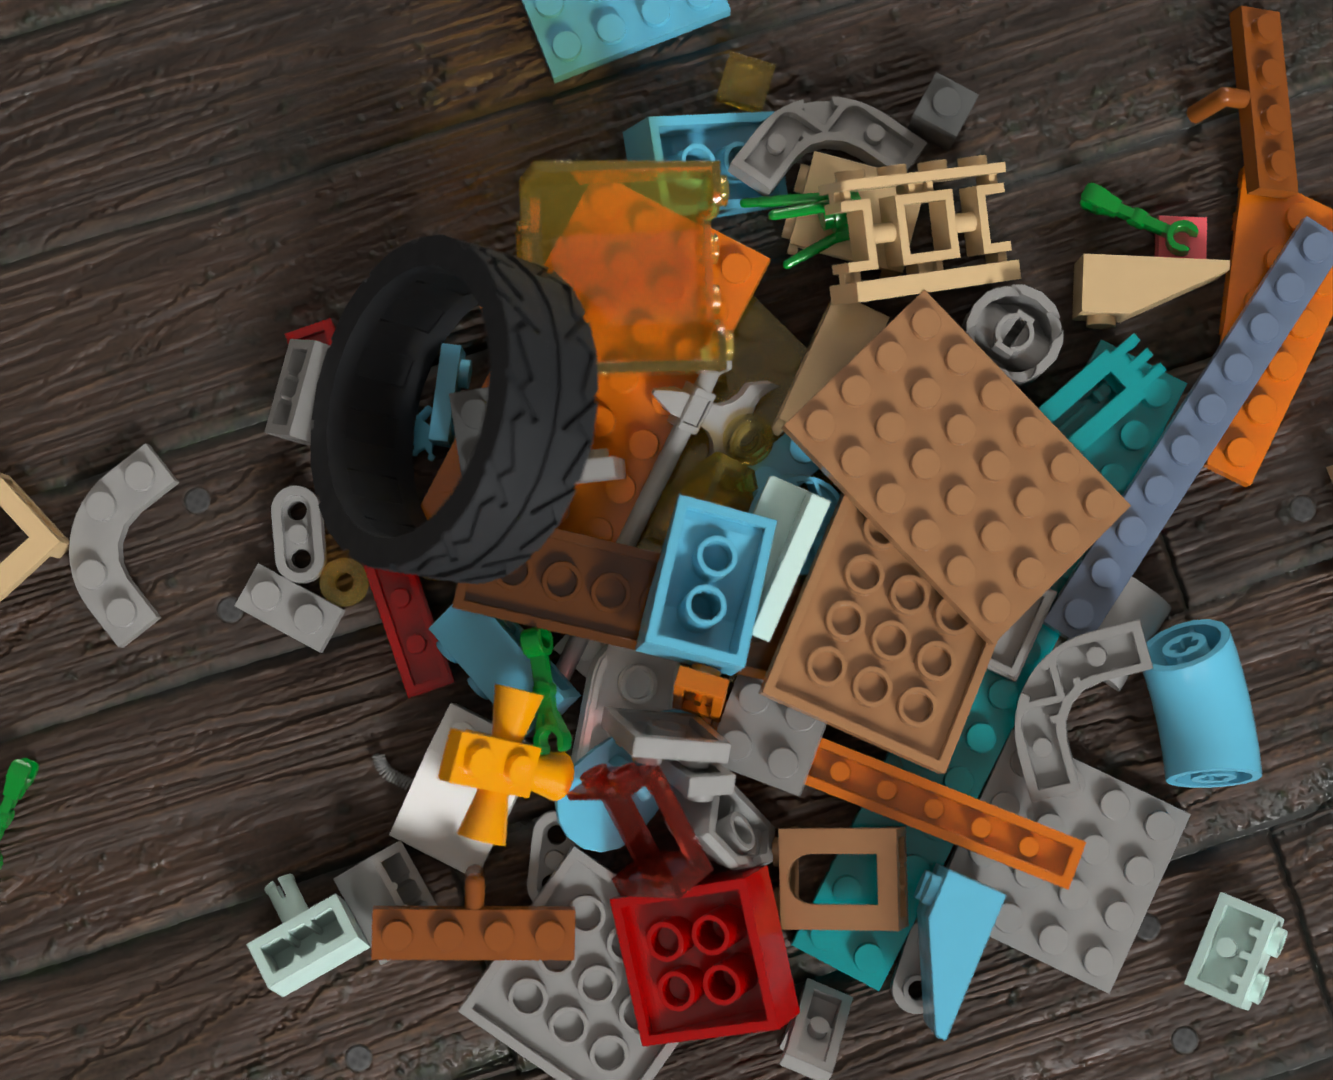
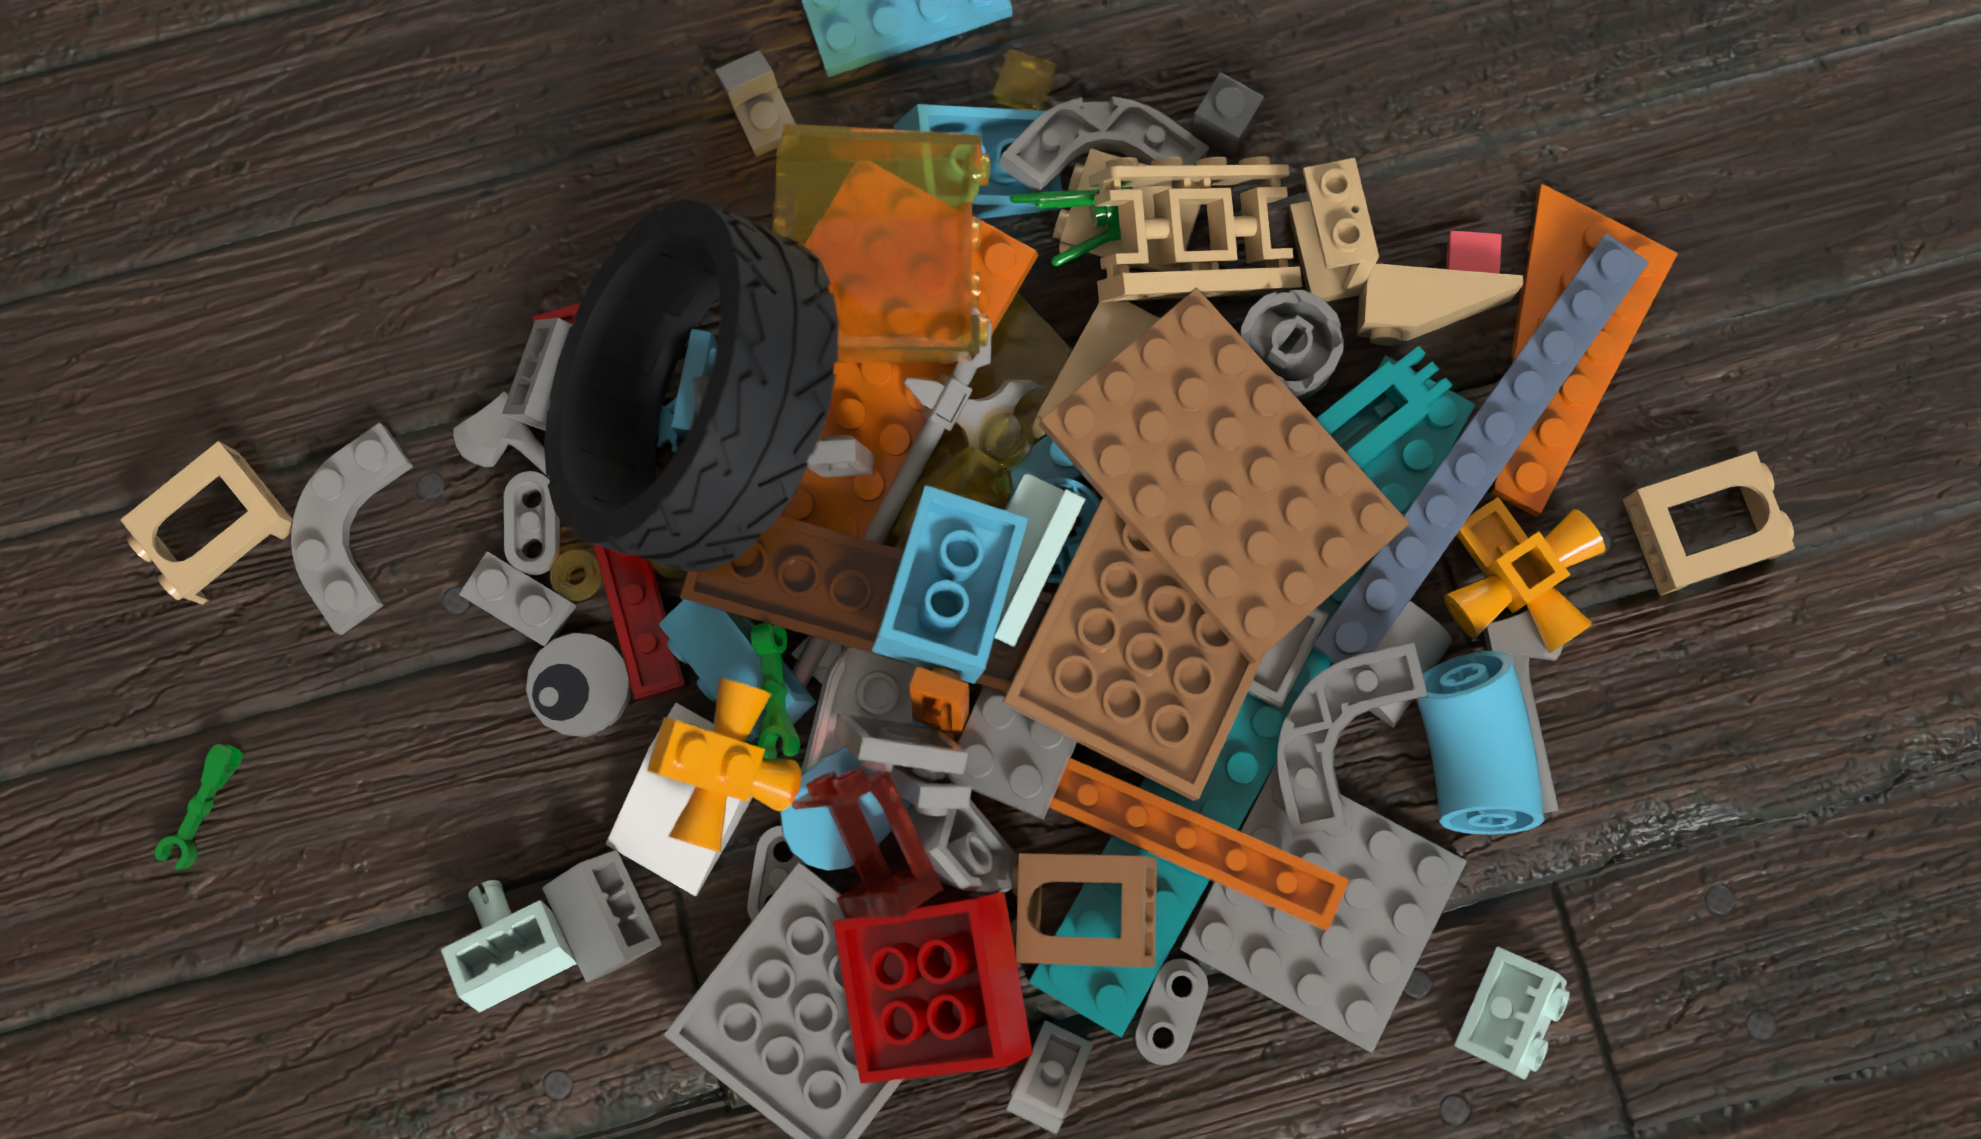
camera: 10 degrees right, 5 degrees down
light grey leg [371,753,414,790] -> none
dark orange plate [371,864,575,960] -> none
medium azure slope [914,863,1006,1040] -> none
green piece [1080,183,1199,256] -> none
dark orange plate [1187,6,1299,199] -> none
none -> light grey piece [453,392,549,478]
none -> light grey tile [526,633,632,737]
none -> light grey slope [715,50,800,157]
none -> tan panel [1288,158,1379,302]
none -> light orange brick [1444,497,1605,653]
none -> light grey piece [1483,610,1563,813]

